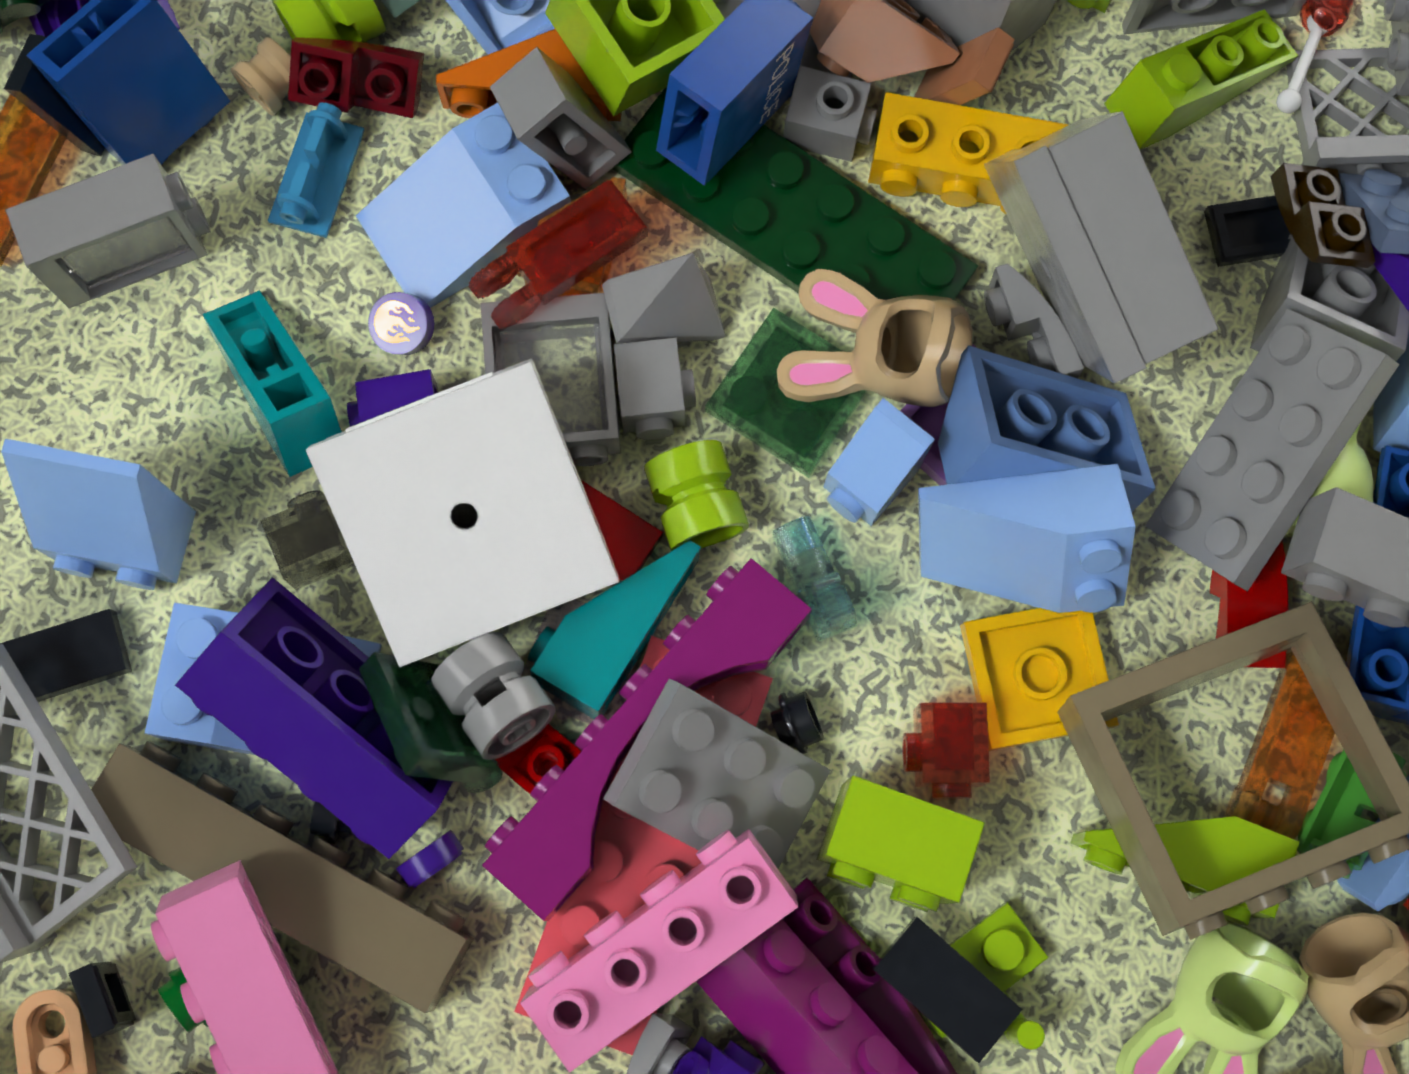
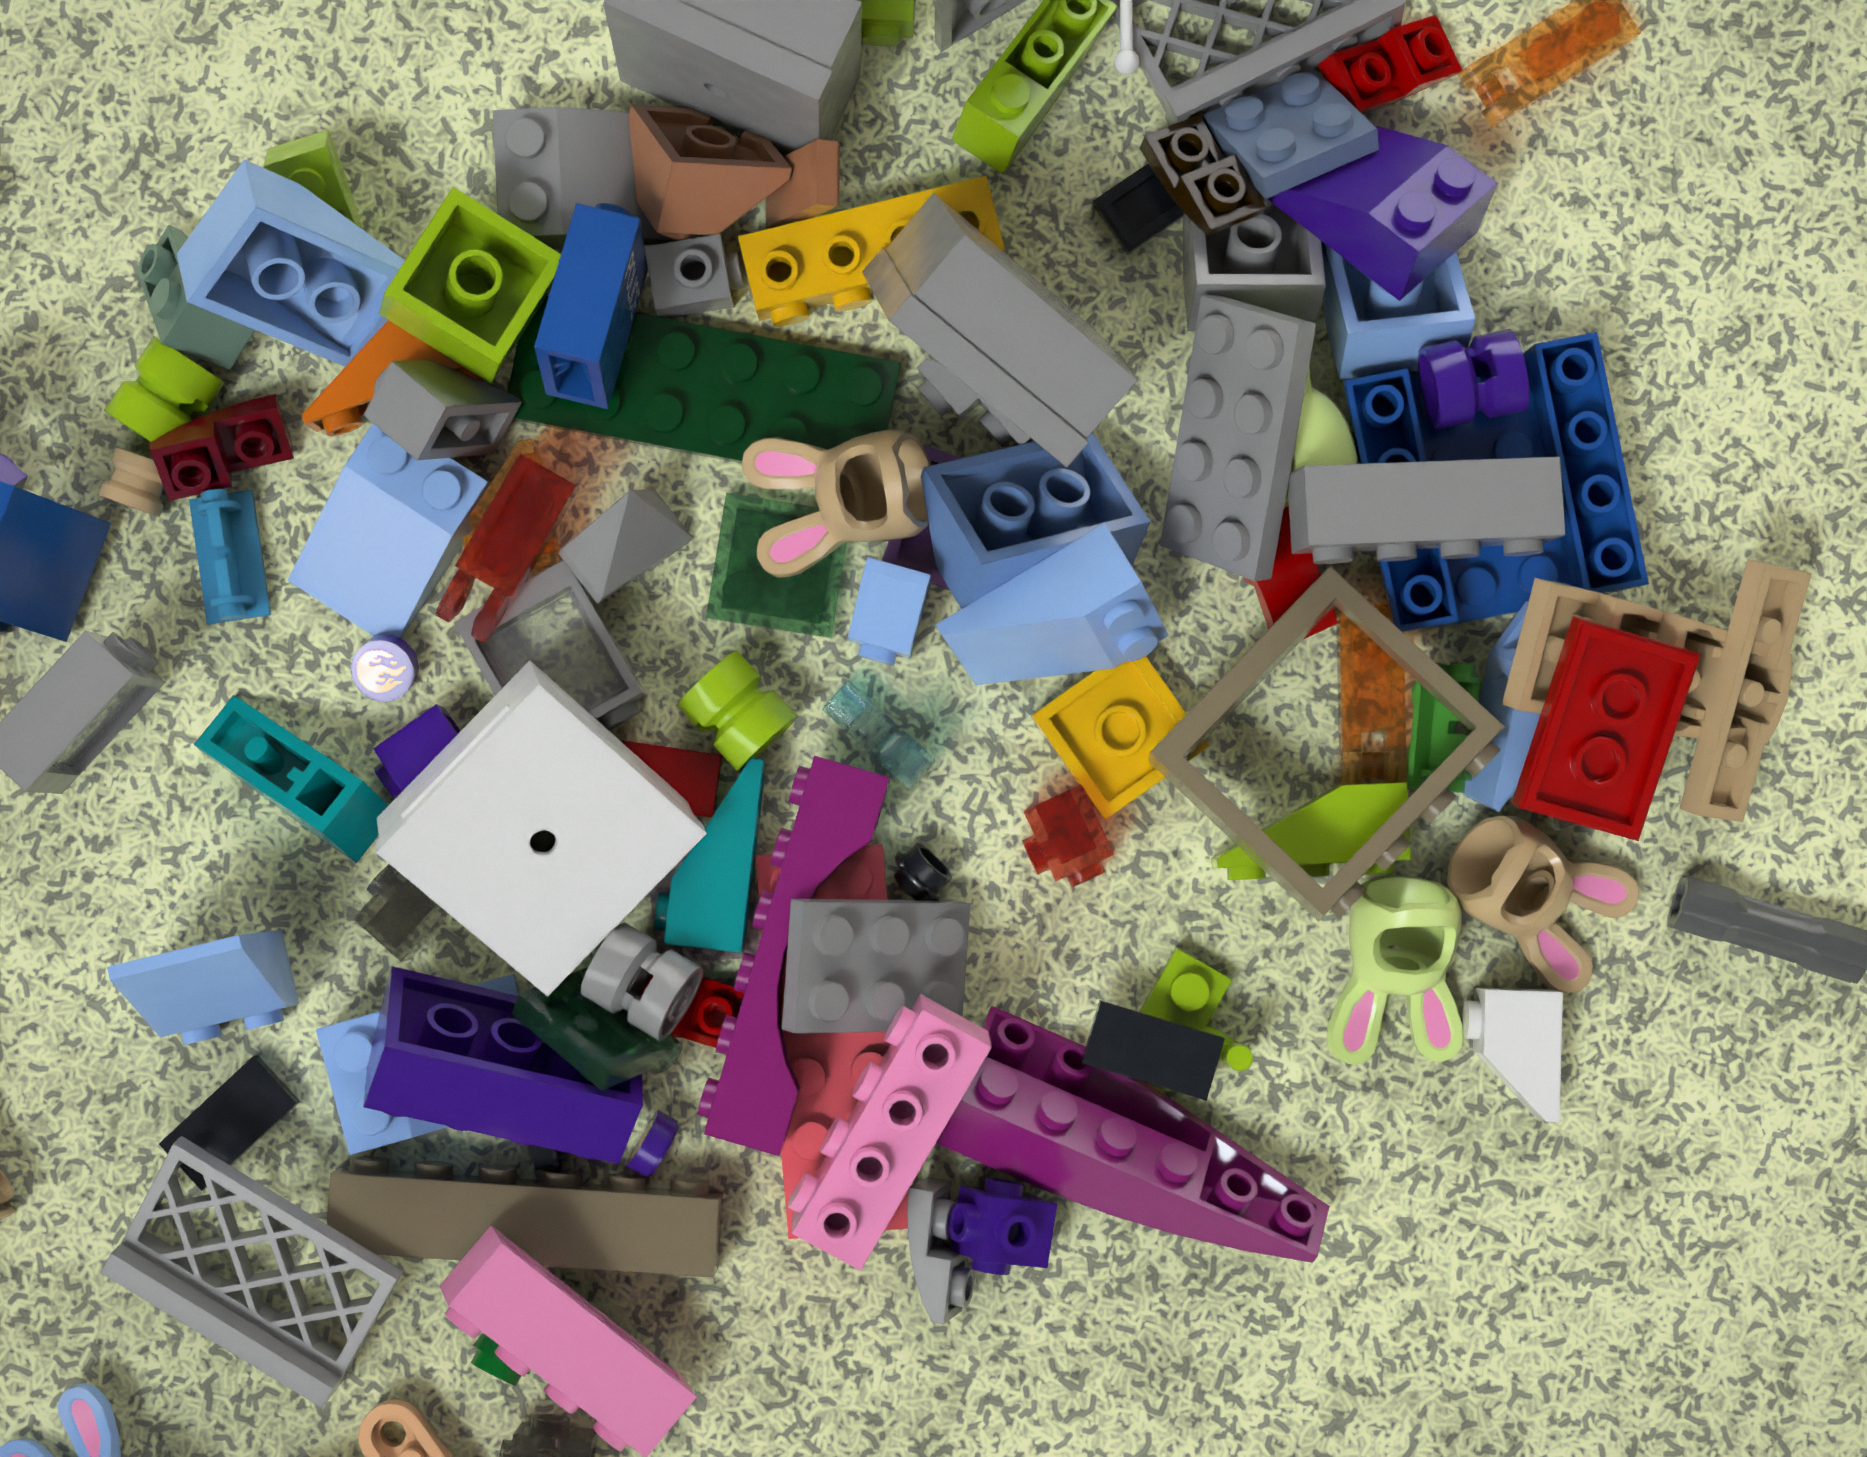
camera: 25 degrees left, 10 degrees up
black tile [68,962,136,1038] -> none
light grey brick [614,338,696,440] -> none
lime brick [816,775,985,912] -> none

